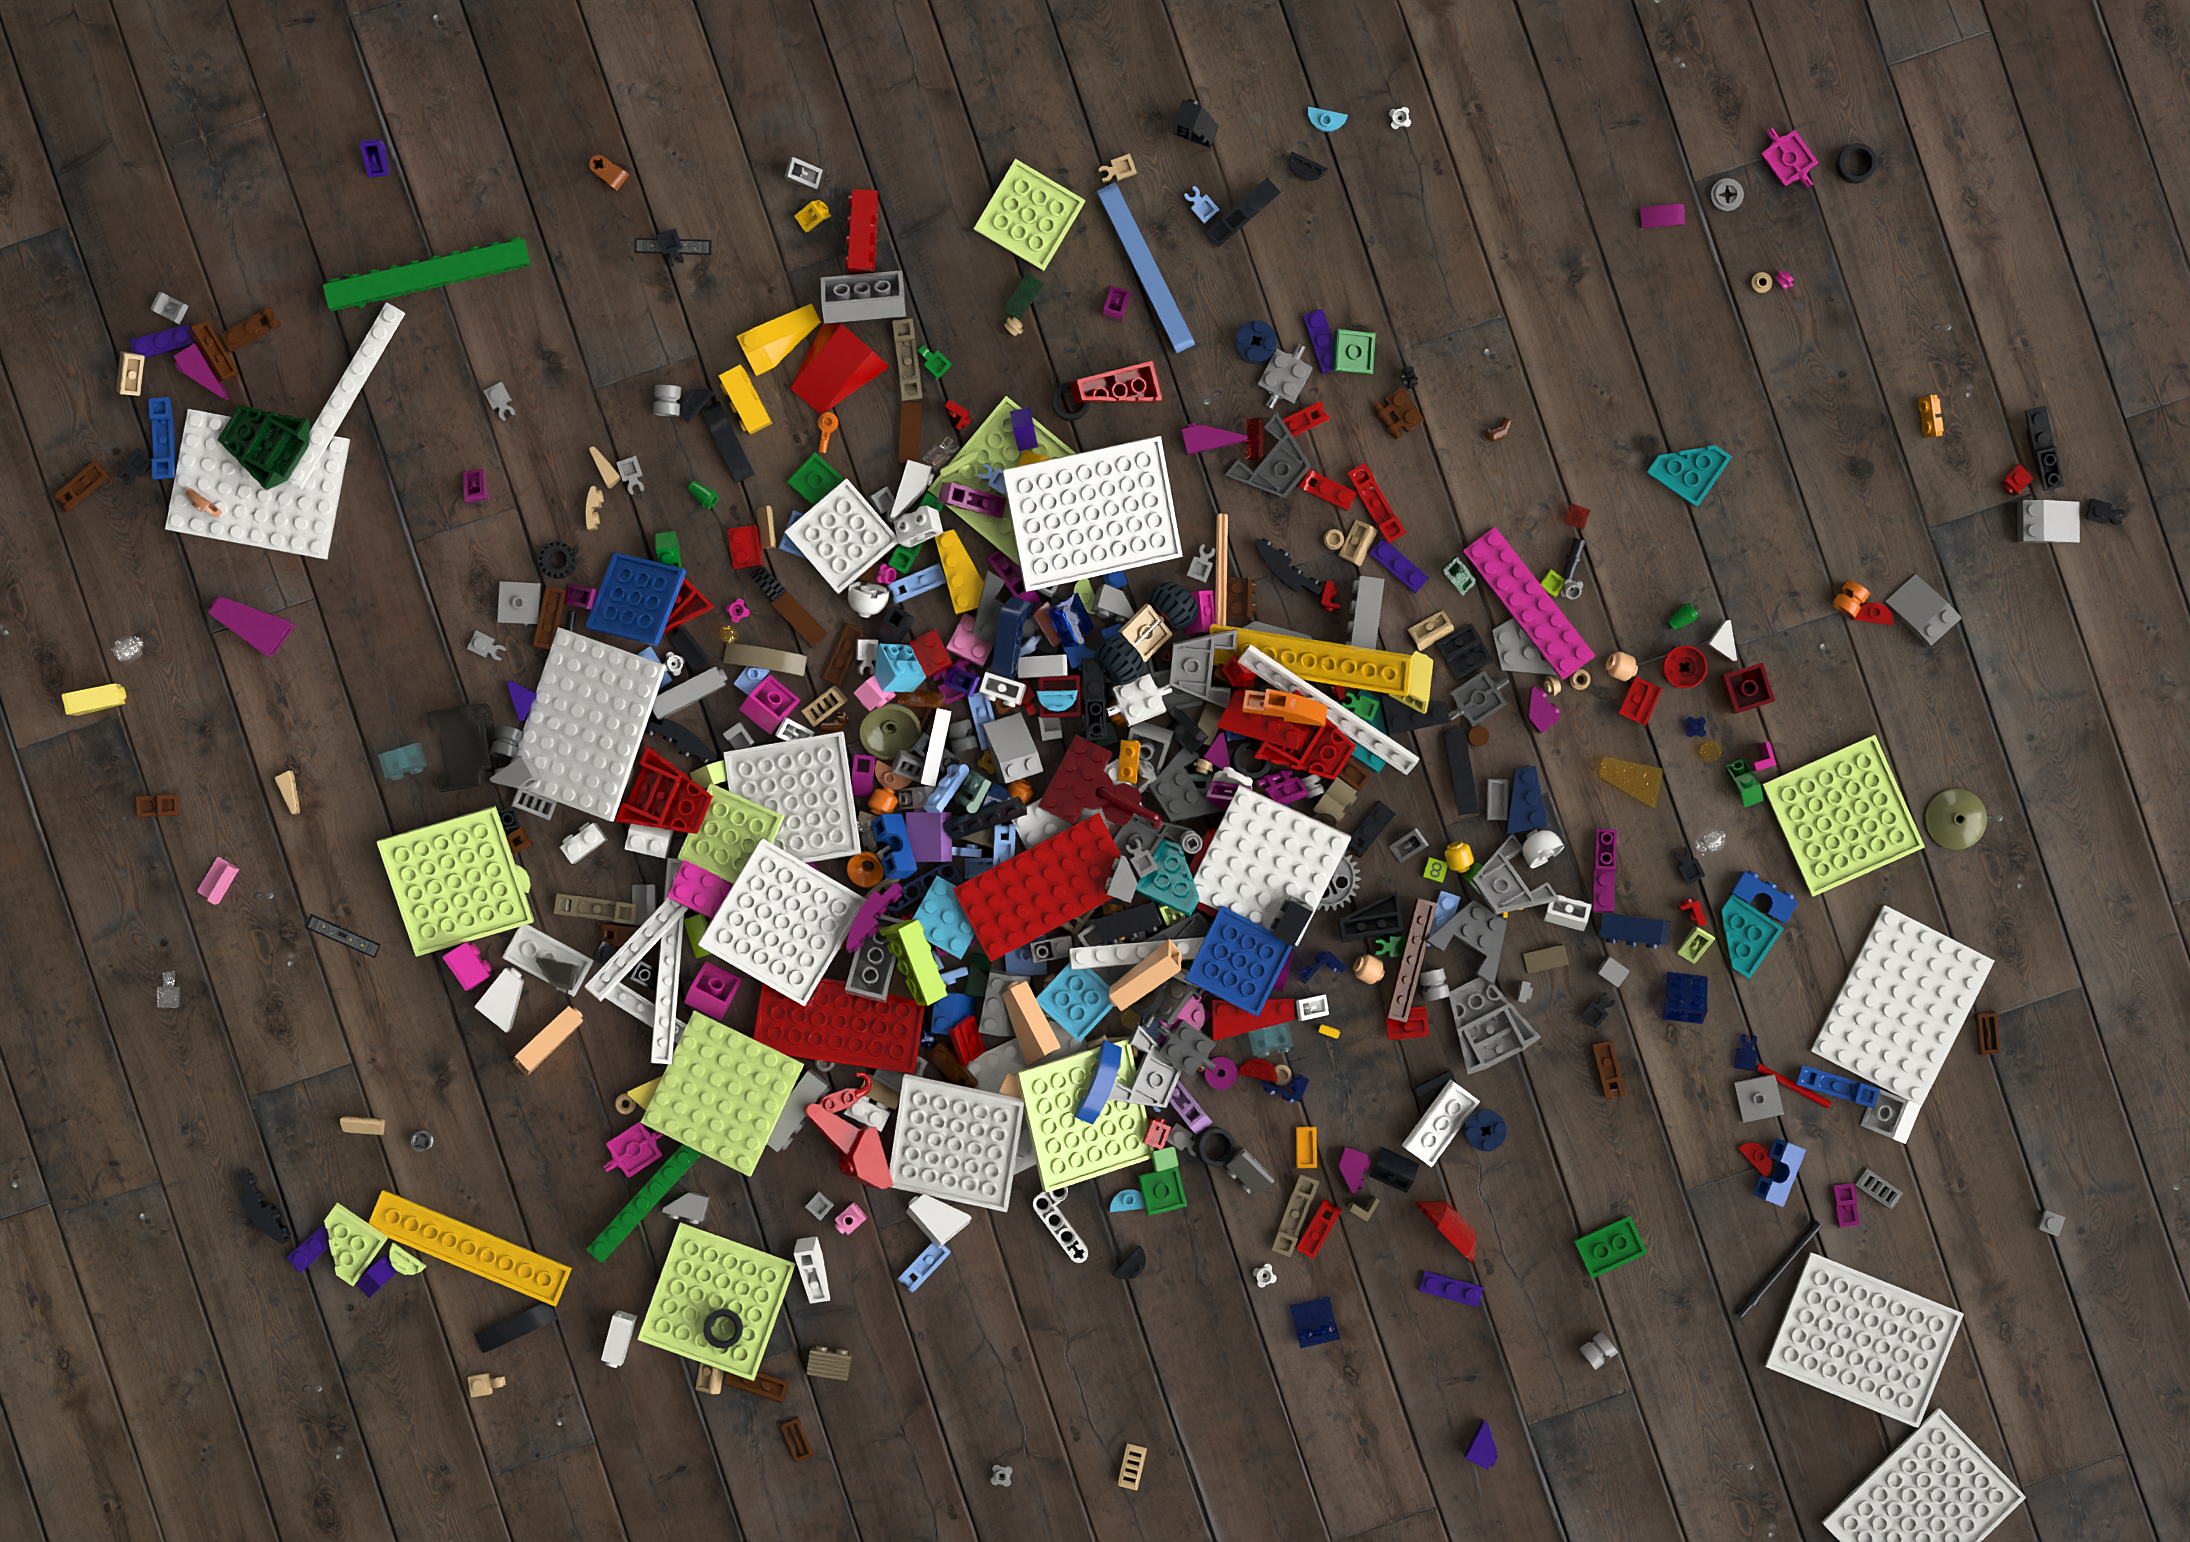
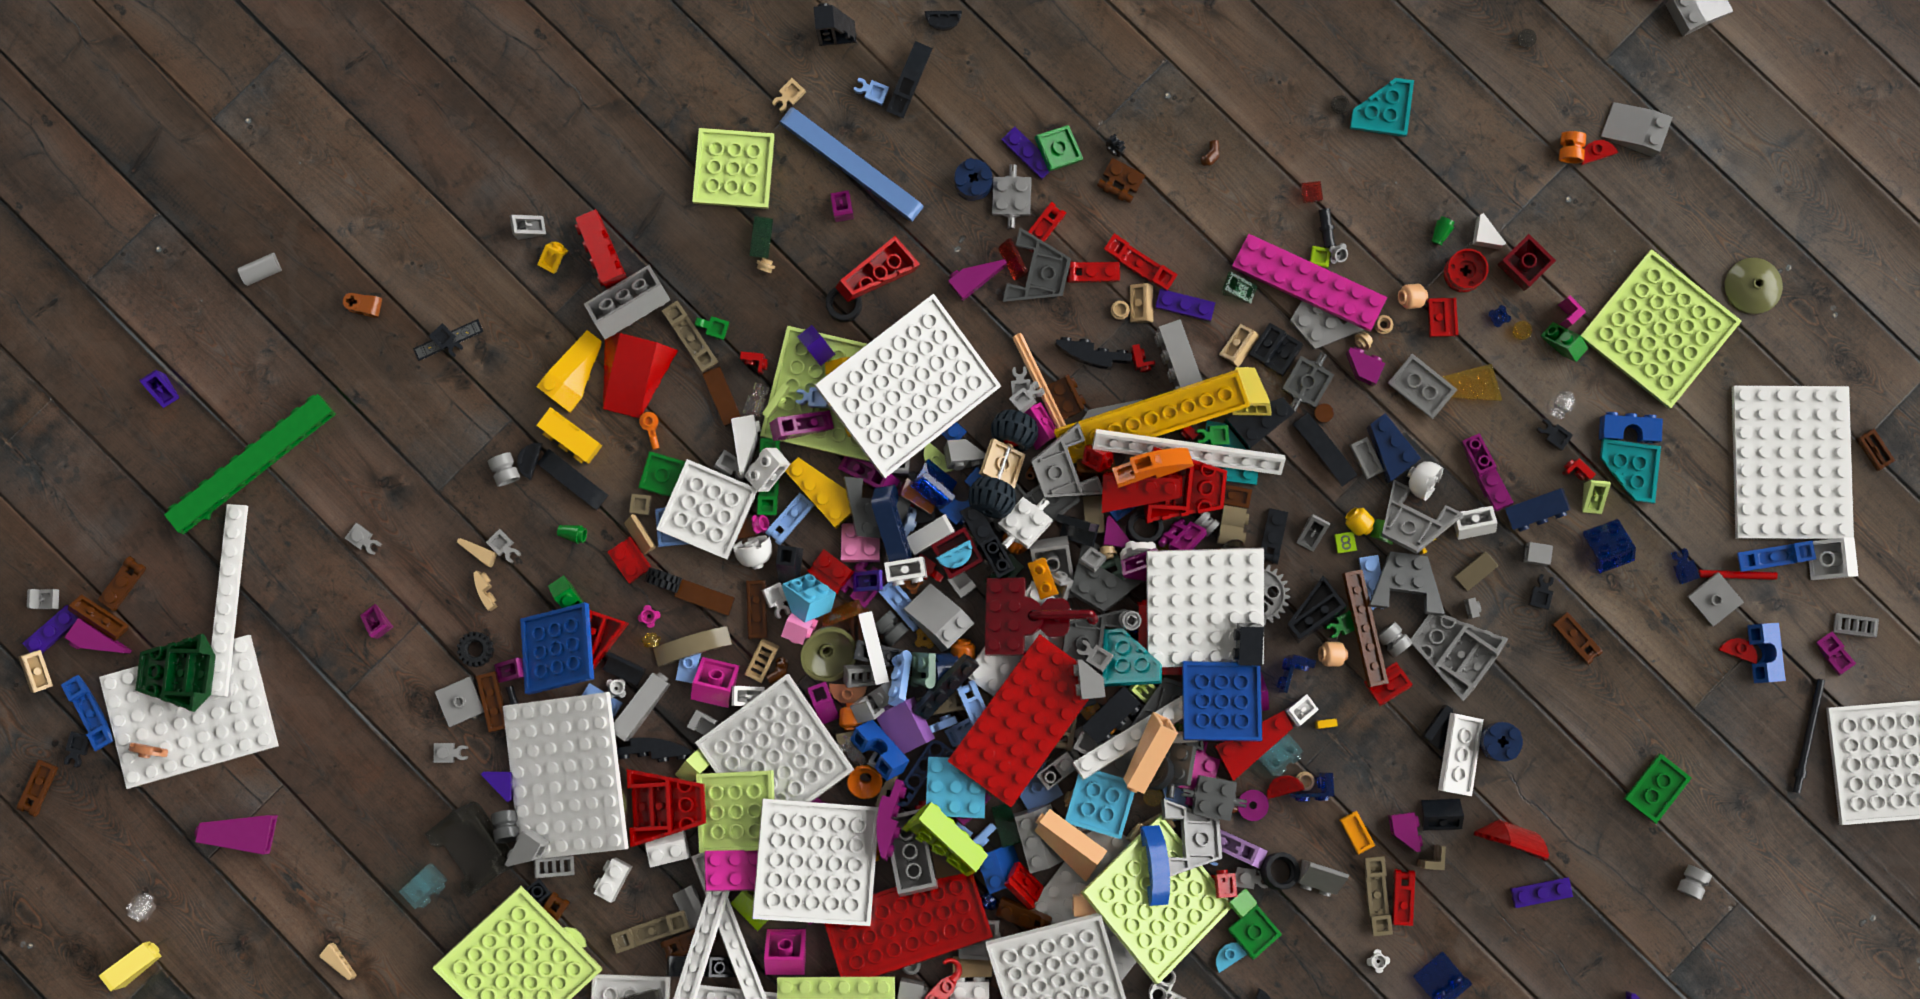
camera: 25 degrees left, 5 degrees down
none -> light grey brick [238,253,282,286]
none -> dark tan plate [629,494,652,515]
none -> light grey panel [850,696,885,723]
none -> light grey plate [1009,381,1045,413]
none -> light grey tile [1079,547,1106,573]
none -> light grey tile [1388,354,1457,419]

